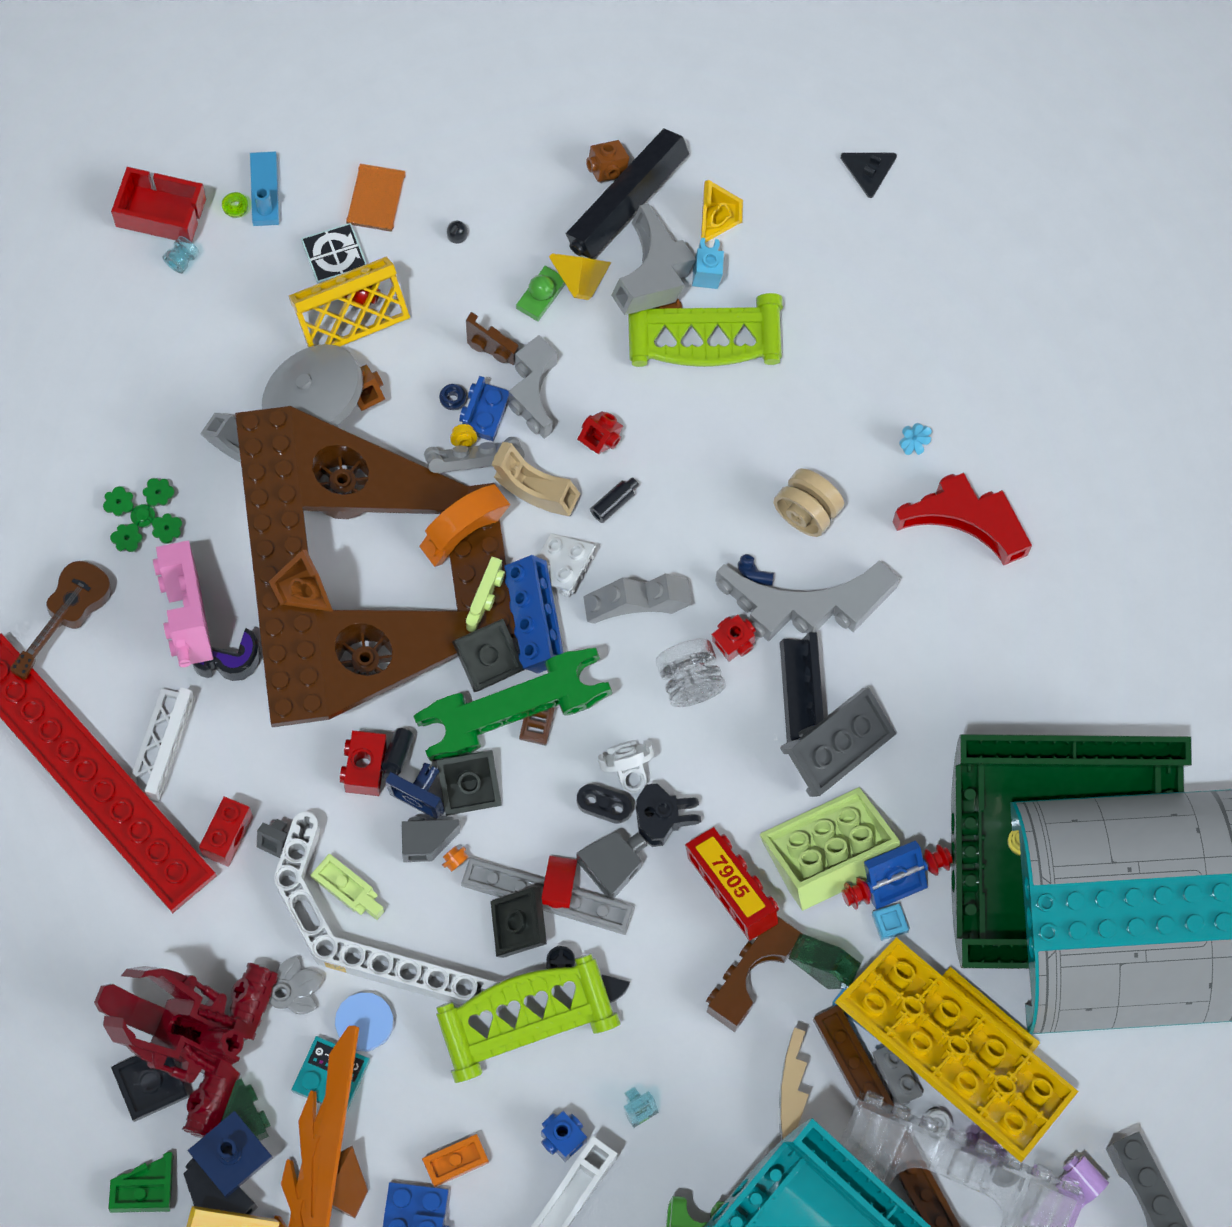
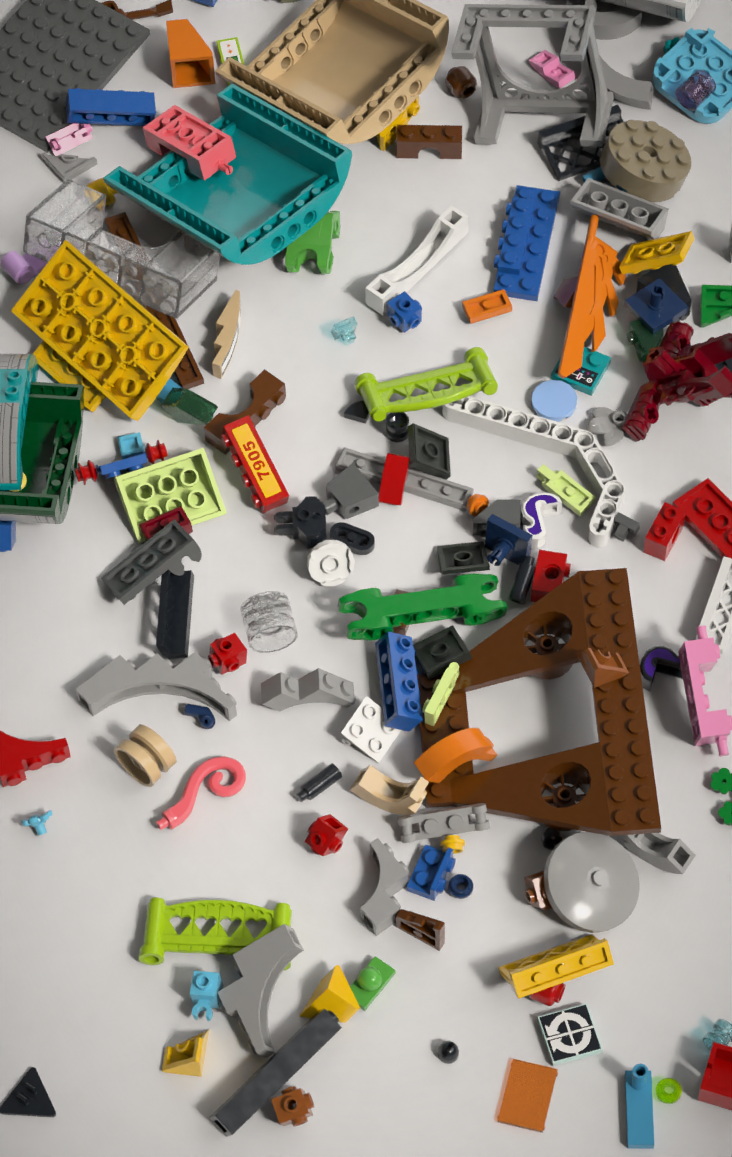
camera: 170 degrees left, 10 degrees down
none -> dark red slope [139,506,193,541]
none -> coral plant [156,756,246,830]
none -> white animal [520,492,562,549]

